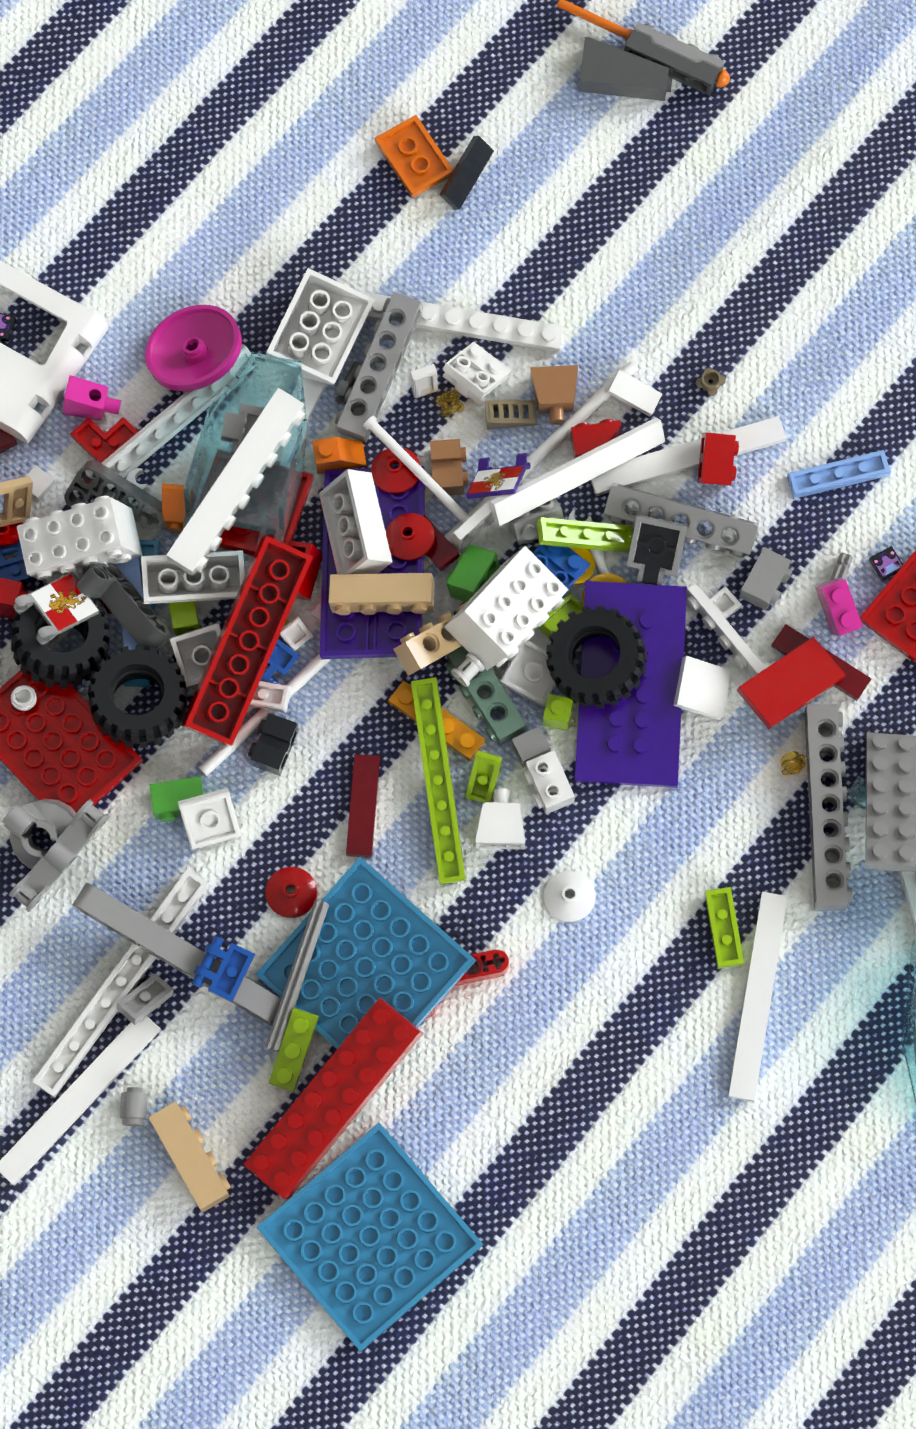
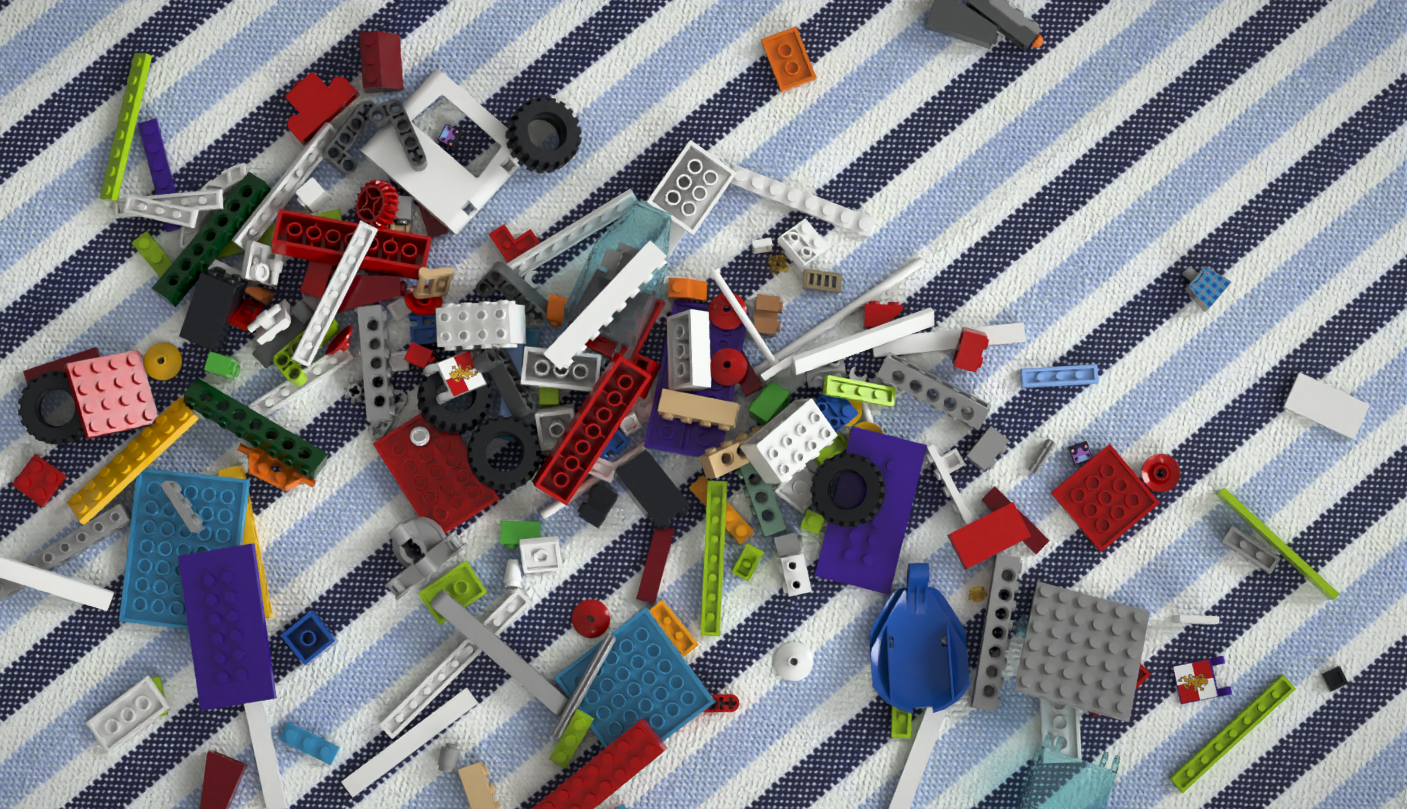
camera: 10 degrees right, 10 degrees up
white tile [25,465,56,501] -> none
dark pink torso [63,375,121,421] -> none
light grey plate [117,974,173,1025] -> none
dark pink dish [145,305,242,391] -> none
blue plate [192,936,255,1003] -> none
light grey brick [335,292,423,443] -> none
dark grey bar [335,361,362,404] -> none
black tile [439,136,494,210] -> none
white bush [451,653,485,687] -> none
flag [466,453,531,499] -> none
white torso [476,789,525,850] -> none
medium nougat torso [530,365,578,425] -> none
white tile [607,370,662,417] -> none
black piece [627,515,688,585] -> none
white tile [673,656,732,720] -> none
dark tan plate [696,368,726,396] -> none
dark pink brick [815,578,863,636] -> none
none -> lime plate [418,561,488,625]
none -> white cone [503,559,522,589]
none -> black tyre [505,97,582,174]
none -> black brick [614,449,690,531]
none -> light orange plate [649,599,699,656]
none -> blue windscreen [869,563,970,714]

